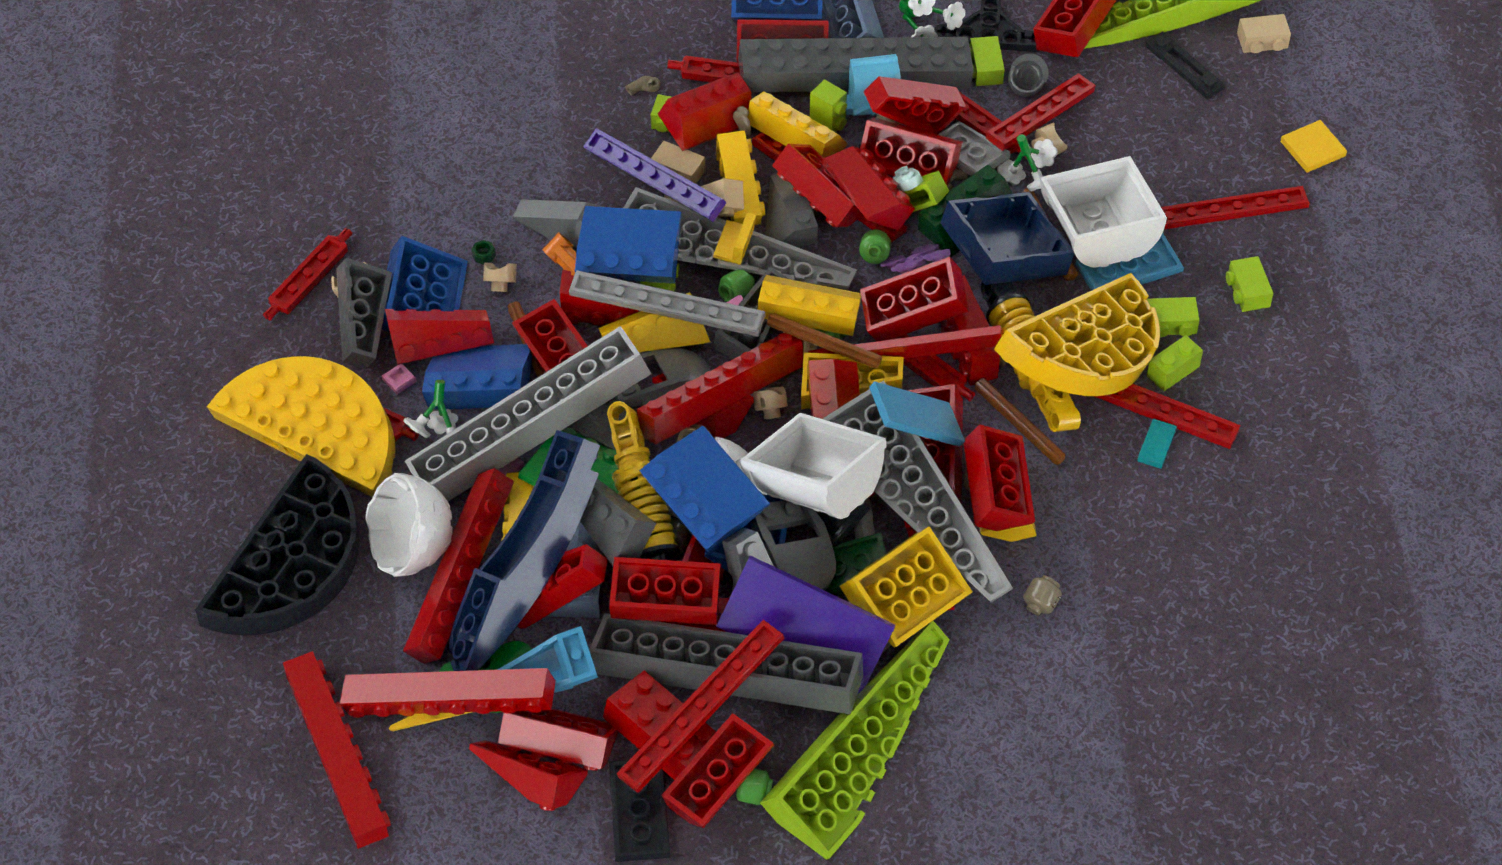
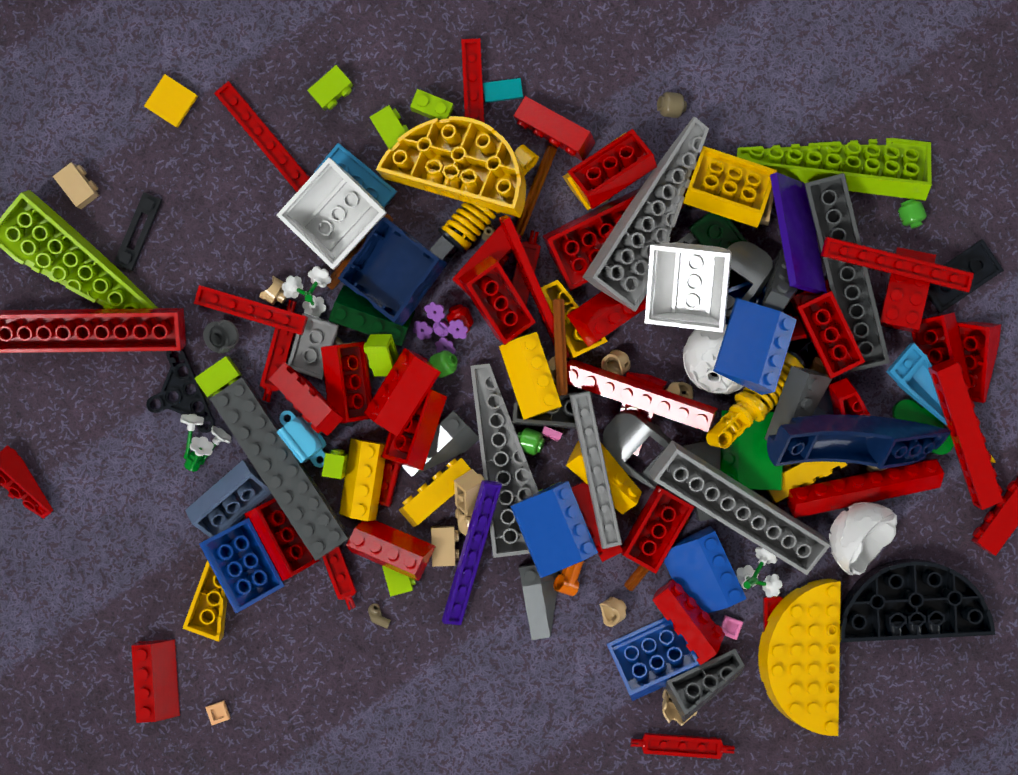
camera: 120 degrees left, 35 degrees up
dark green tile [471,240,496,265] -> none
red slope [662,713,774,828] -> none
yellow panel [713,212,756,265] -> none
dark tan arm [733,106,752,138] -> none
dark azure tile [869,381,965,447] -> none
light aqua plate [893,166,923,192] -> none
none -> red wedge [513,96,596,161]

